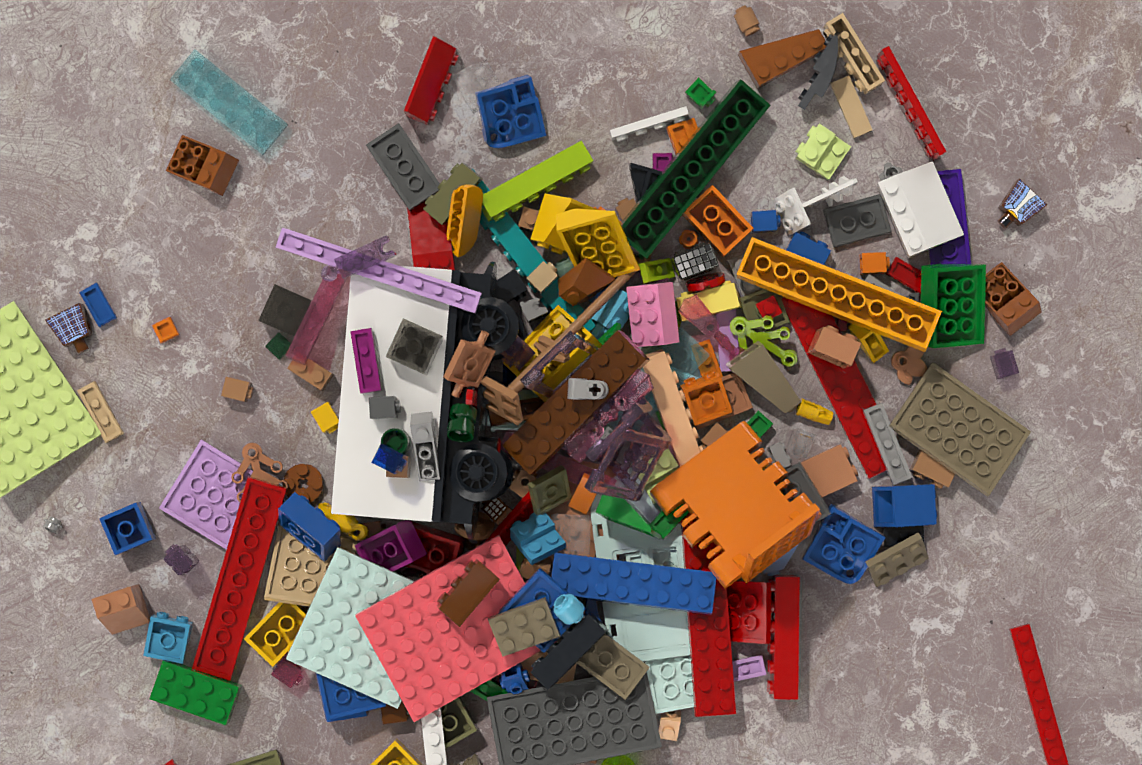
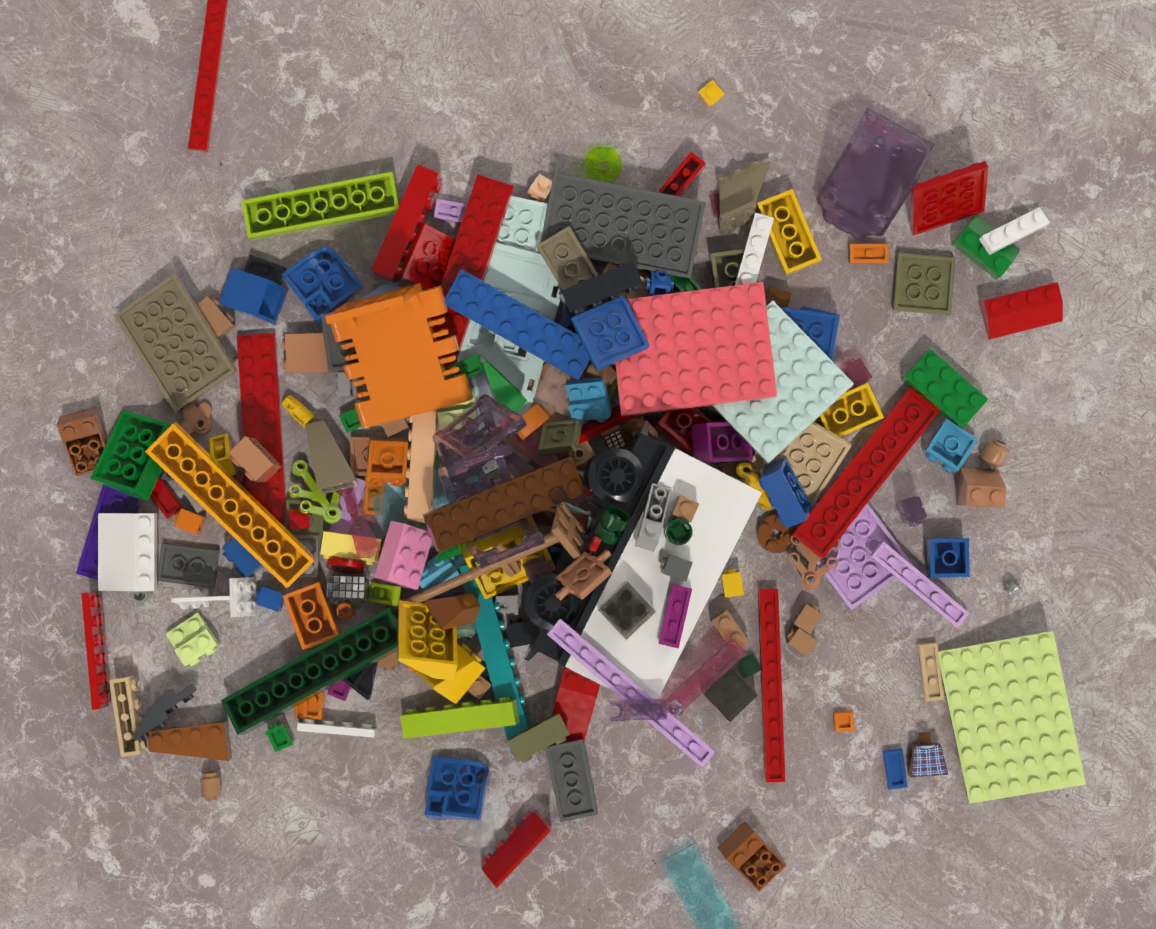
camera: 155 degrees left, 0 degrees up
clear blue brick [371,443,407,474] -> none
reddish brown slope [437,559,500,627] -> none
light orange brick [447,184,483,257] -> none
dark tan plate [488,597,560,657] -> none
tan brick [526,261,558,293] -> none
medium azure head [554,594,584,625] -> none
clear pink piece [565,369,654,463] -> none
light grey piece [567,378,609,400] -> none
tan tile [830,76,872,139] -> none
light grey plate [863,403,912,485] -> none
dark tan plate [865,533,929,587] -> none
clear purple brick [990,348,1019,379] -> none
torso [997,179,1048,229] -> none
none -> lime brick [241,172,400,241]
none -> red plate [758,588,786,783]
none -> medium nougat brick [792,603,822,634]
none -> lavender plate [870,541,970,628]
none -> medium nougat head [981,439,1009,469]

